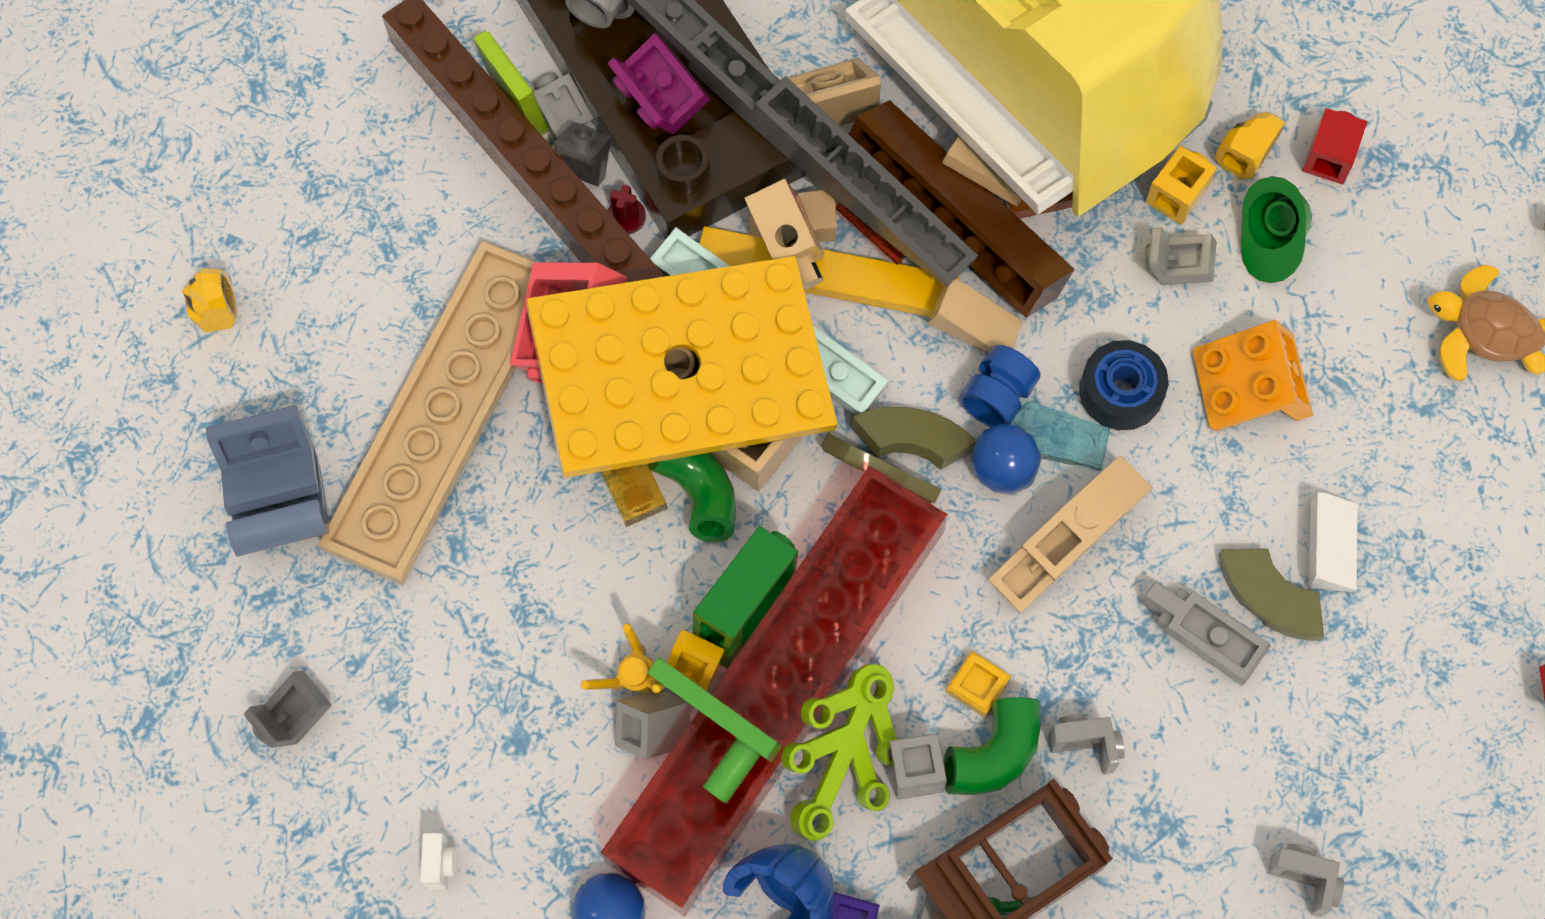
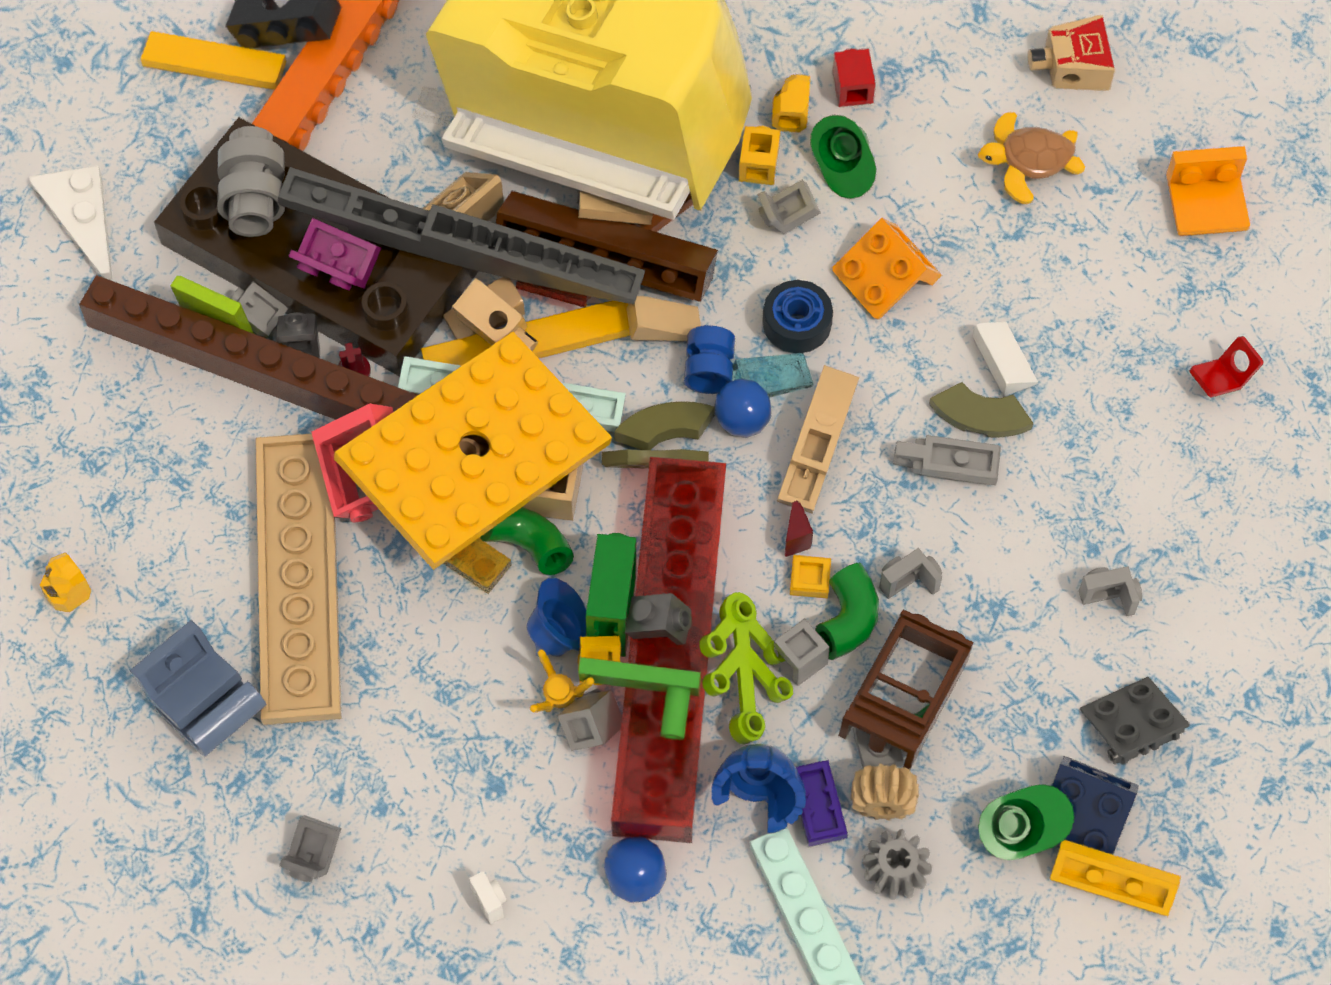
camera: 30 degrees left, 5 degrees down
none -> blue piece [526,578,586,657]
none -> flat silver bracket [625,593,692,645]
none -> dark red slope [785,500,813,557]

